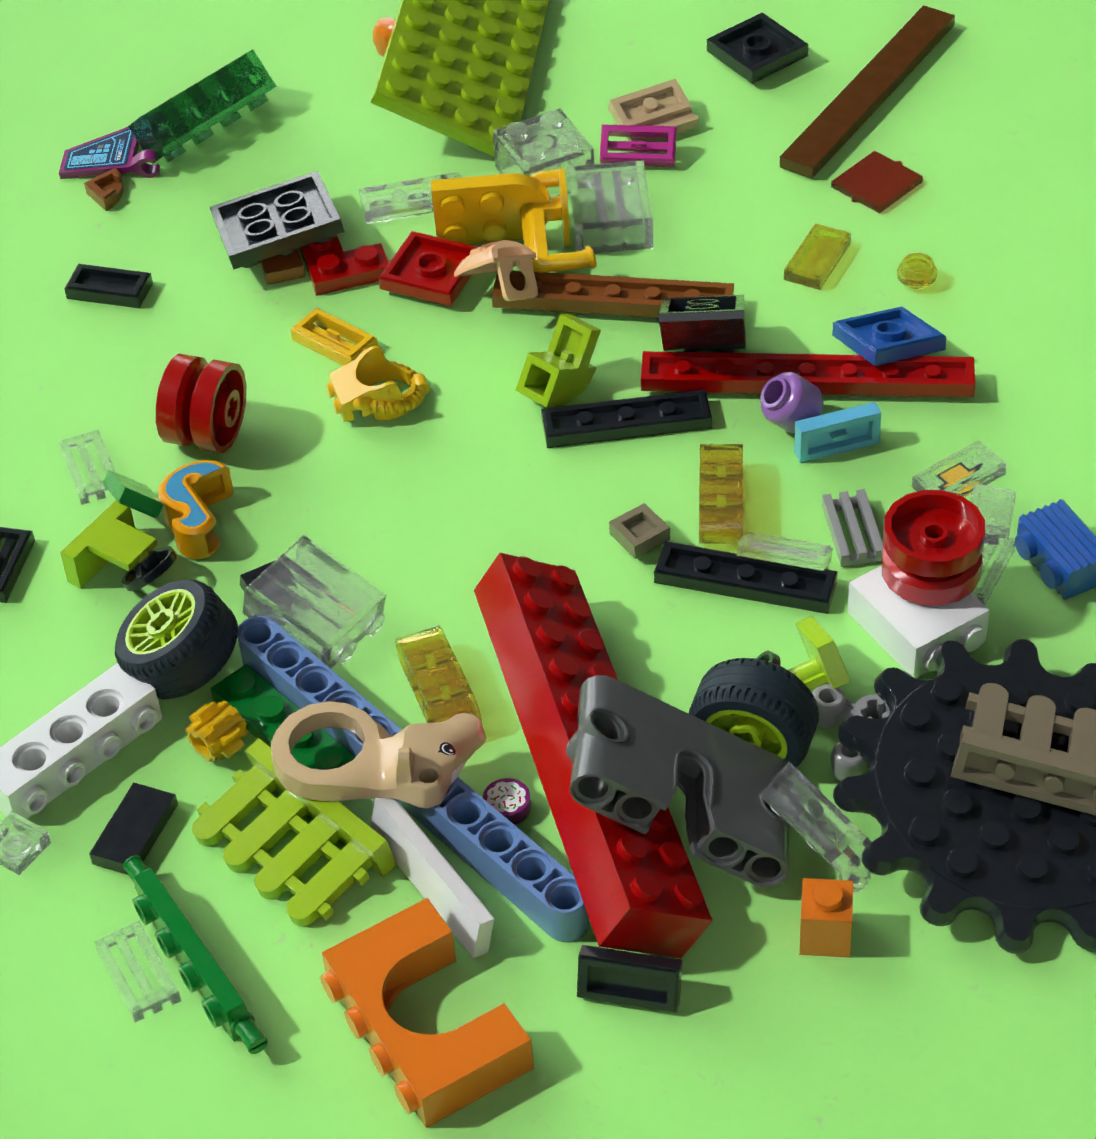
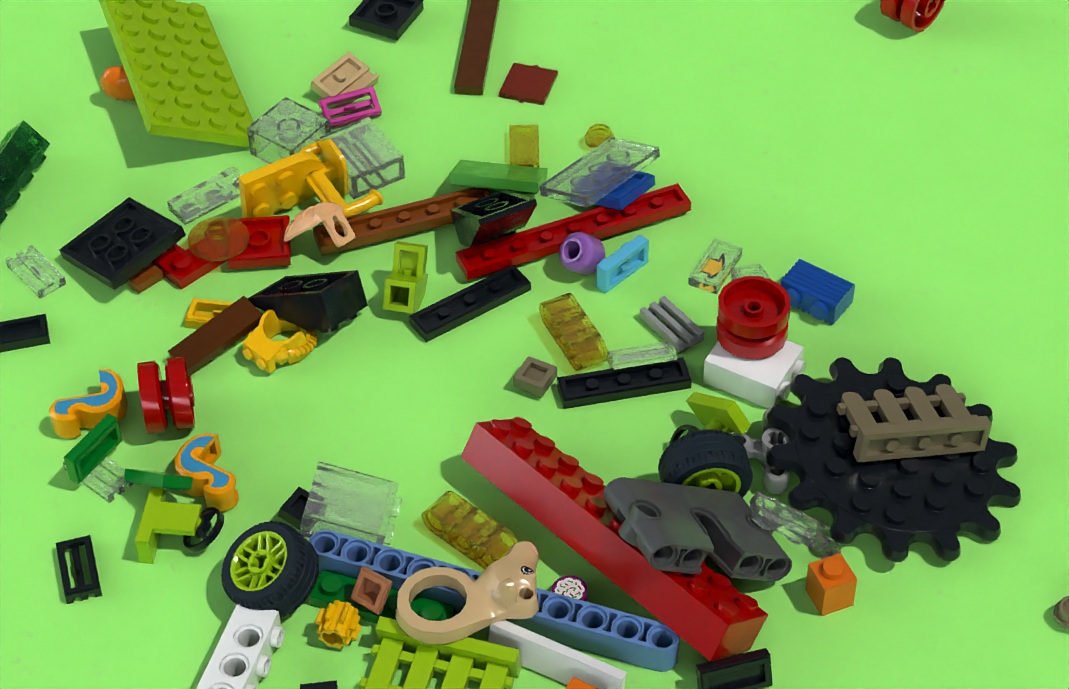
camera: 30 degrees left, 0 degrees up
none -> clear tile [5,245,66,298]
none -> light orange animal [49,369,128,438]
none -> green tile [64,414,122,484]
none -> reddish brown tile [168,296,263,376]
none -> clear orange dish [188,216,250,261]
none -> black slope [248,270,368,333]
none -> nougat slope [350,566,393,615]
none -> bright green tile [449,160,548,194]
none -> clear tile [539,137,660,207]

